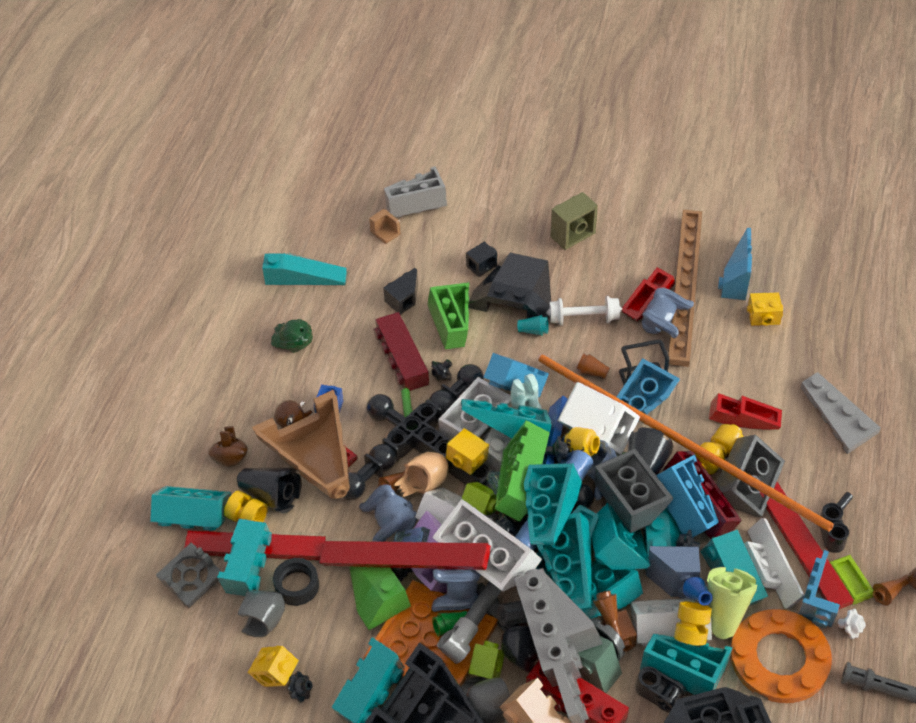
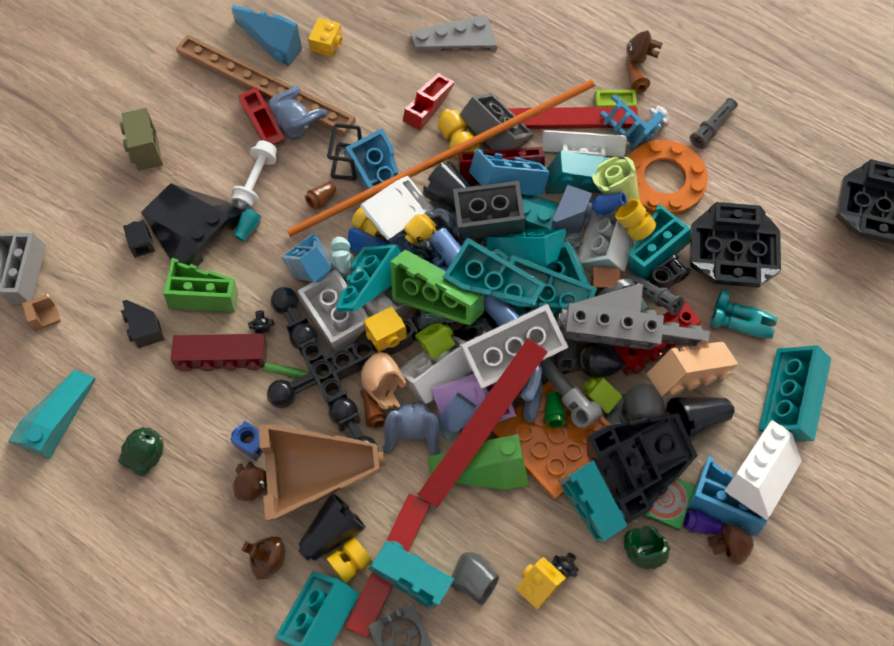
camera: 70 degrees left, 15 degrees up
black tyre [273,558,319,606] -> none
dark orange cone [593,590,622,636] -> none
black plant [676,530,701,548] -> none
black beam [820,492,853,553] -> none
none -> clear light blue tile [563,233,583,249]
none -> dark grey pin [625,272,684,315]

